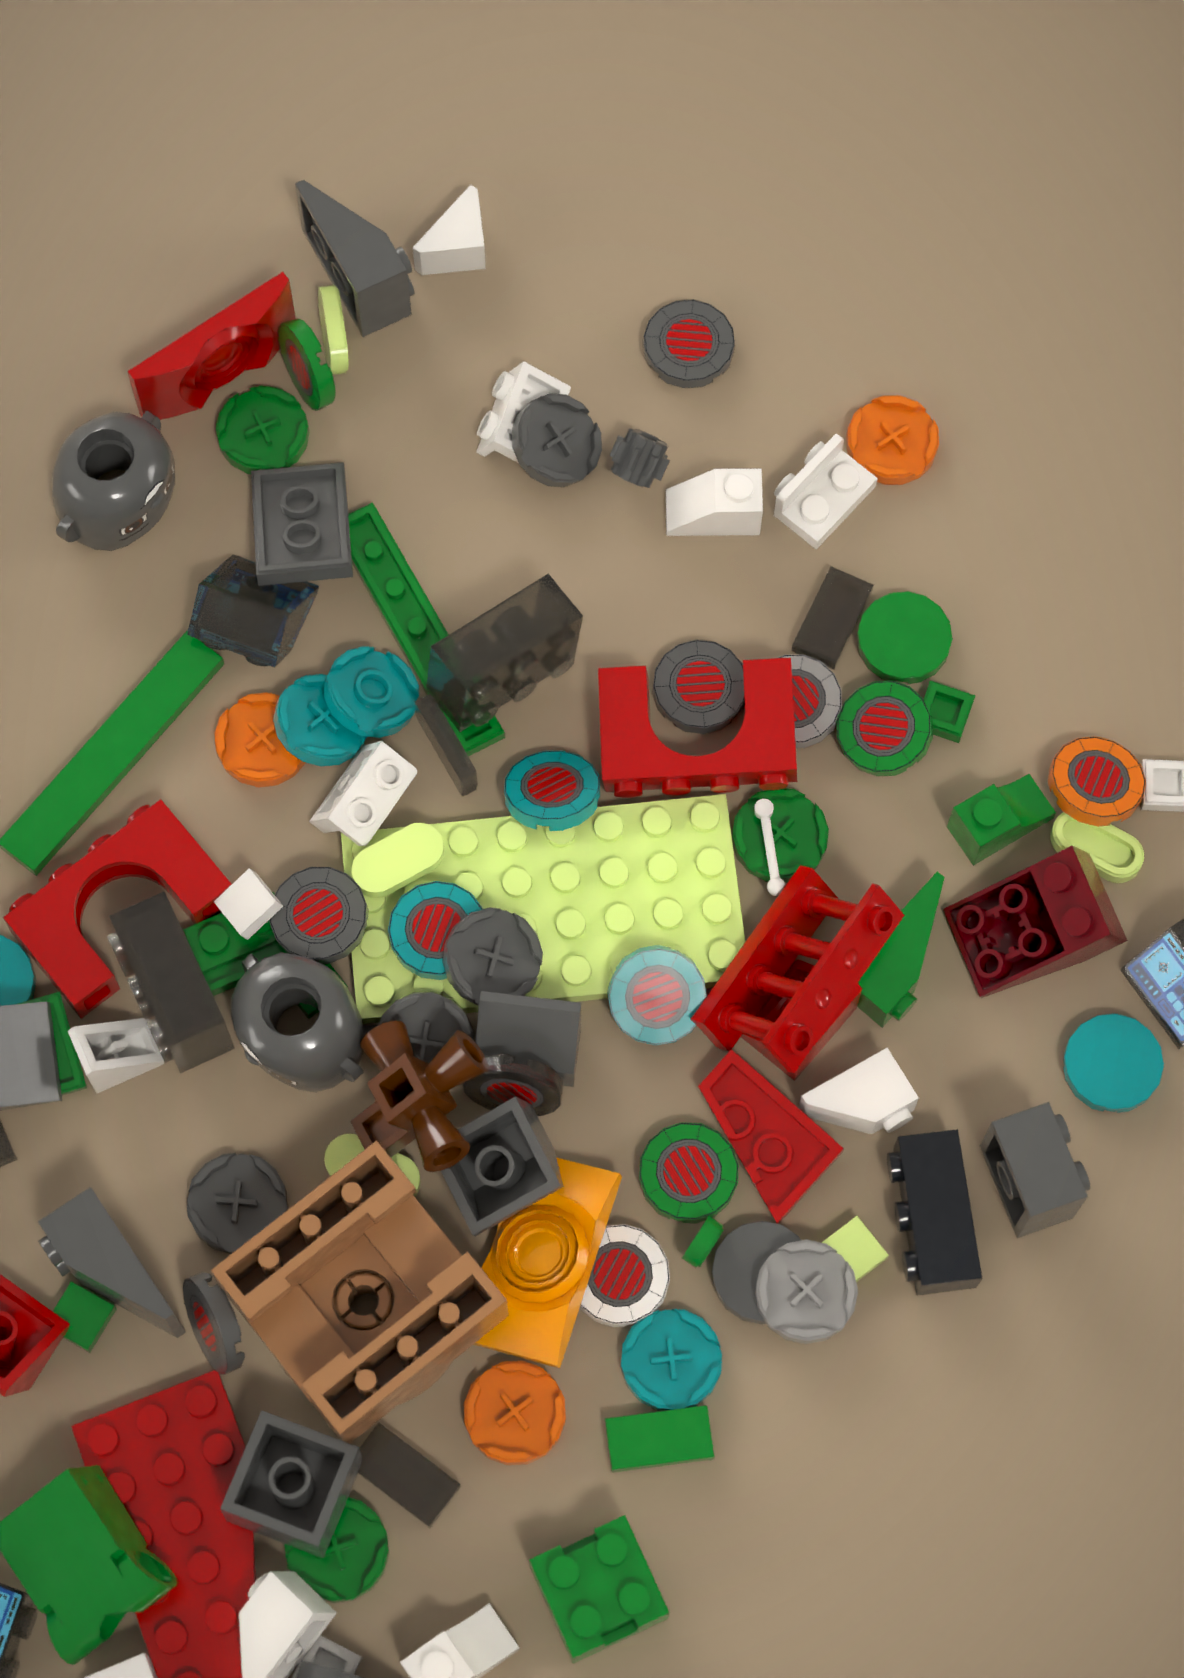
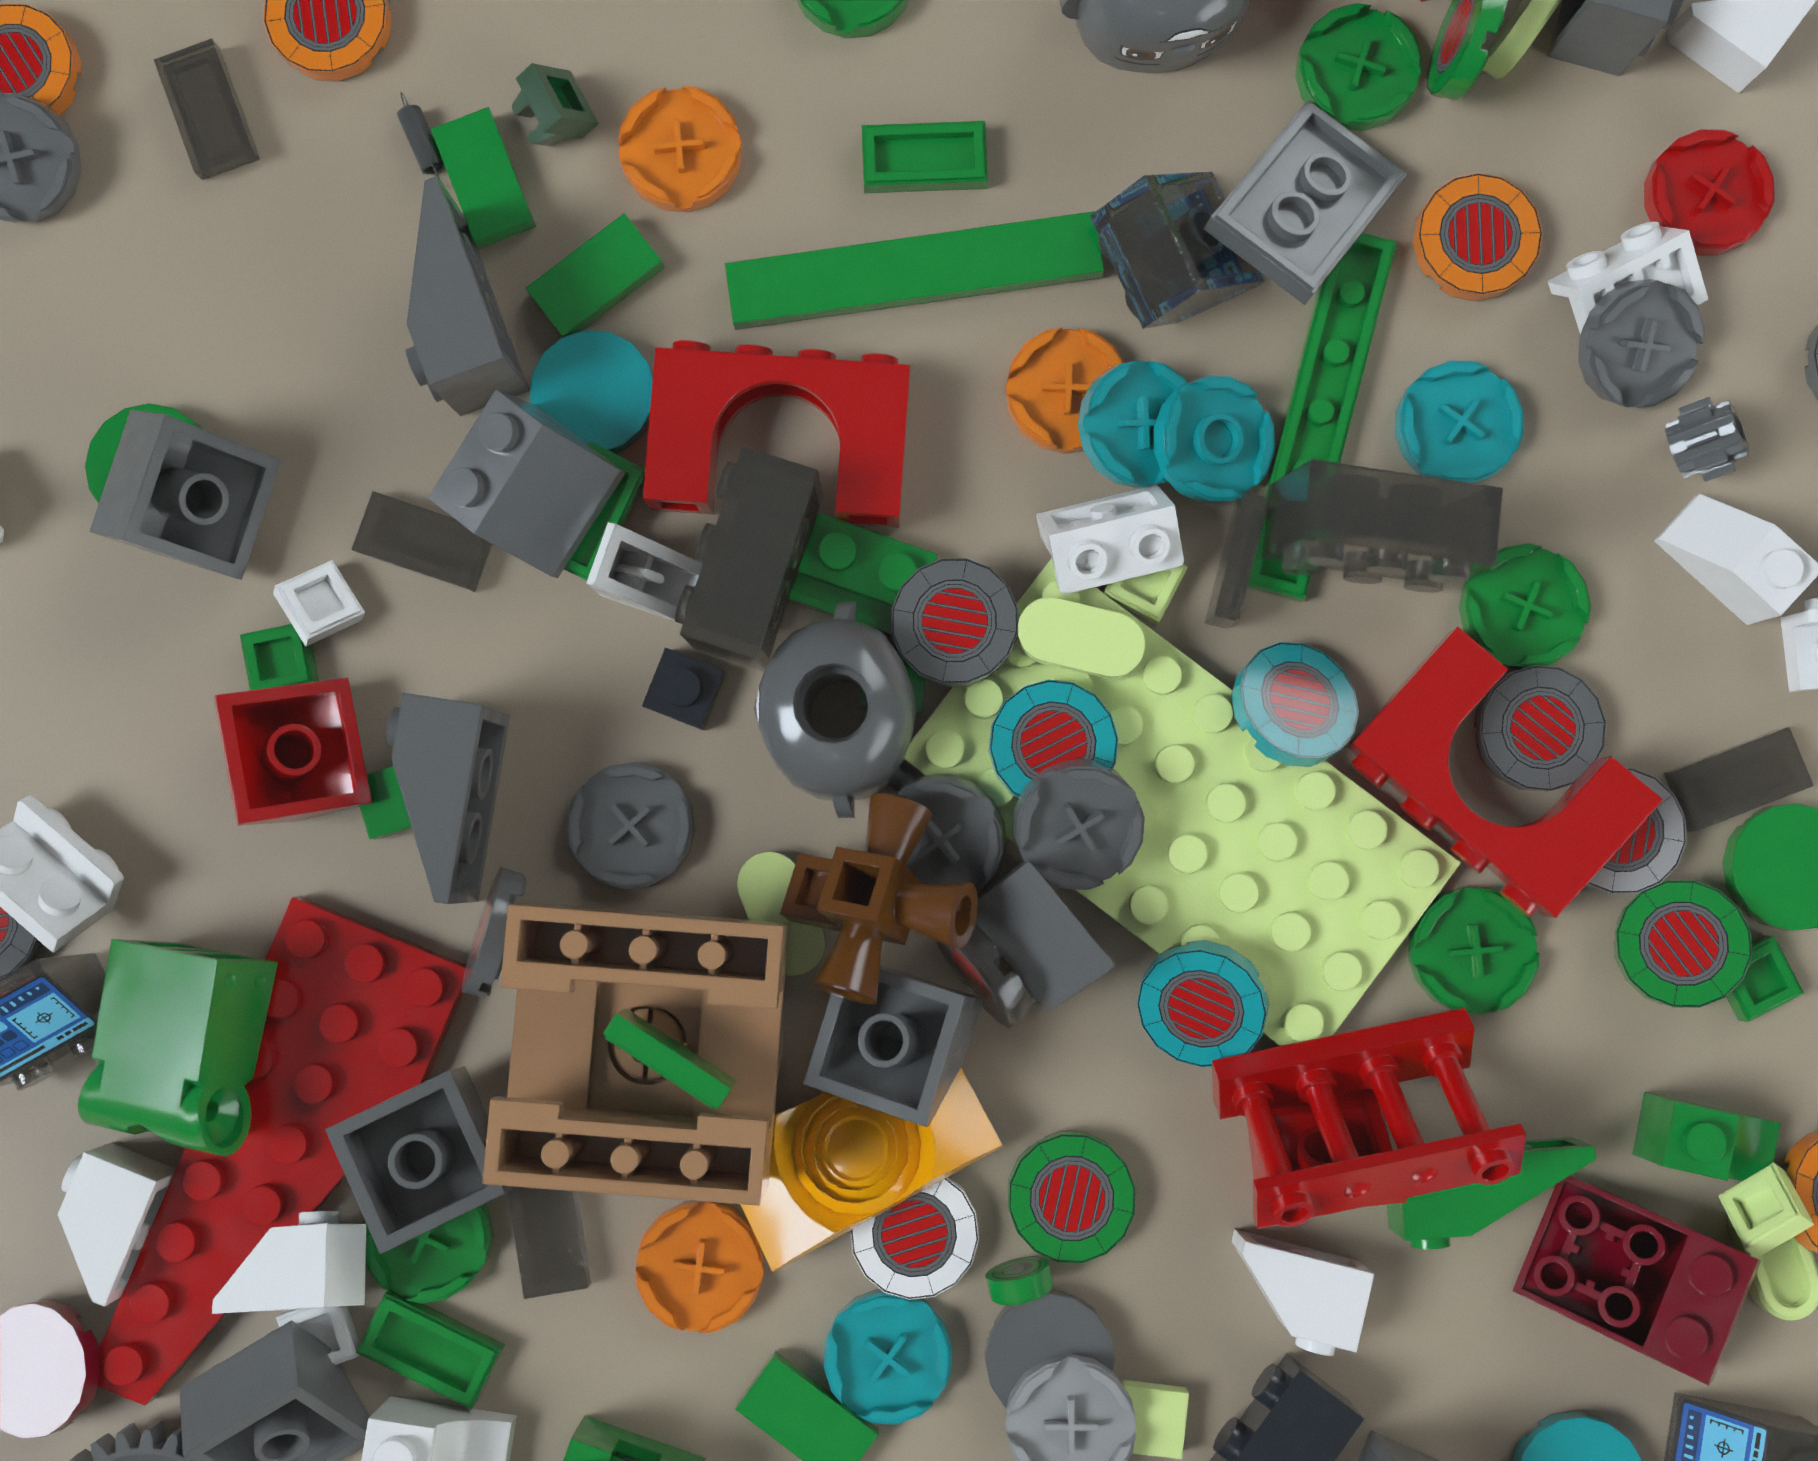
camera: 45 degrees right, 15 degrees up
white tile [214,868,283,940] -> none
red wing [698,1049,844,1224] -> none
white hinge [754,799,786,896] -> none
none -> green tile [356,1291,505,1410]
none -> green tile [603,1008,737,1110]
none -> black plate [642,647,726,731]
none -> green tile [862,121,988,194]
none -> yellowish green tile [1103,564,1188,625]
none -> teal tile [1395,360,1524,487]
none -> tile [1412,173,1543,301]
none -> green tile [1459,543,1591,670]
none -> red tile [1644,129,1775,256]
none -> yellowish green tile [1718,1163,1814,1258]

